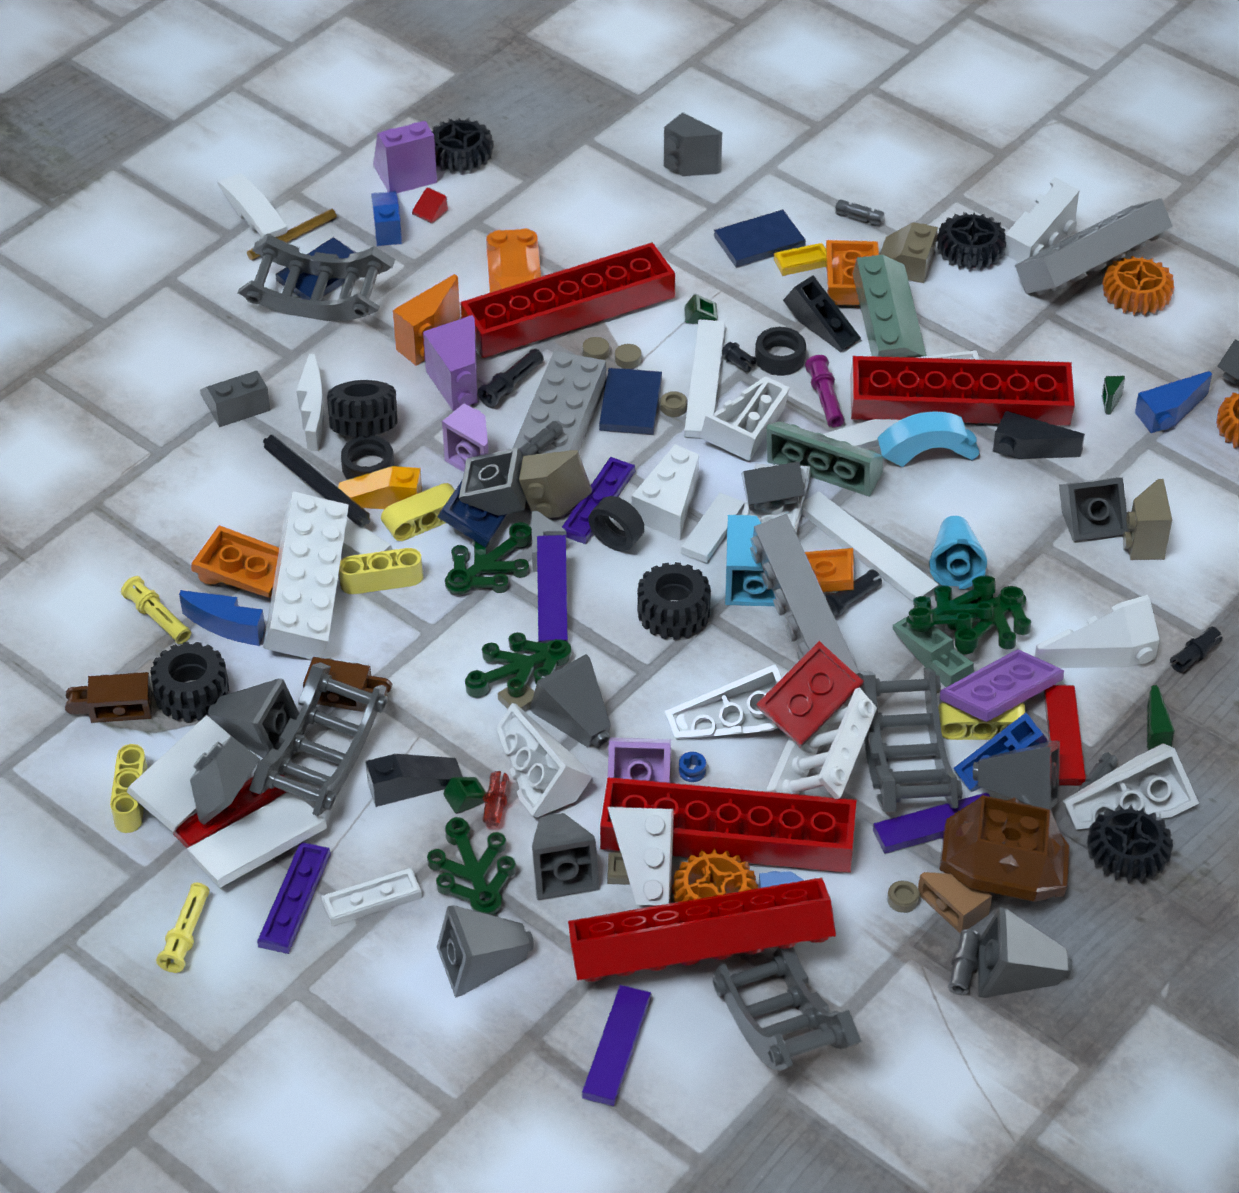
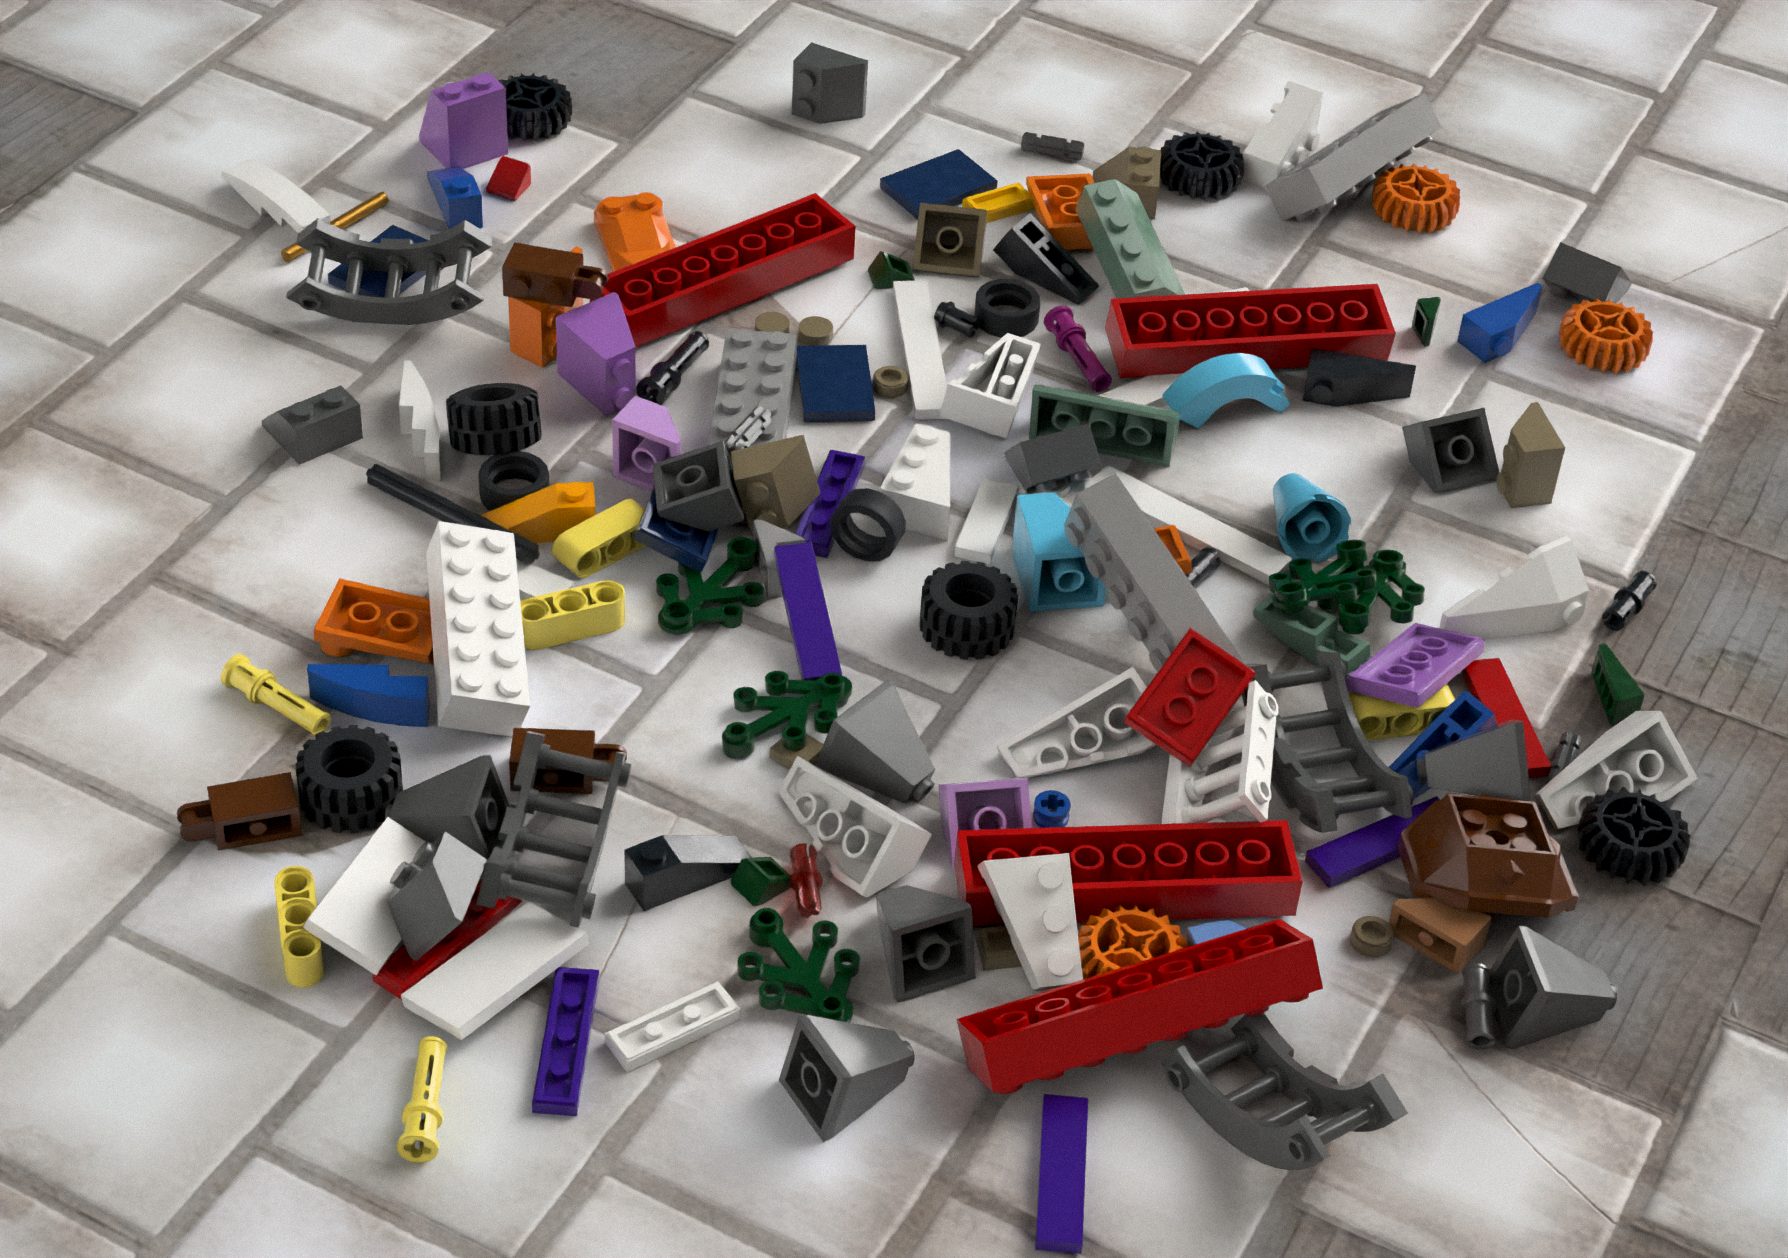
camera: 15 degrees left, 5 degrees down
none -> reddish brown brick [502,242,609,307]
none -> dark tan slope [912,203,987,277]

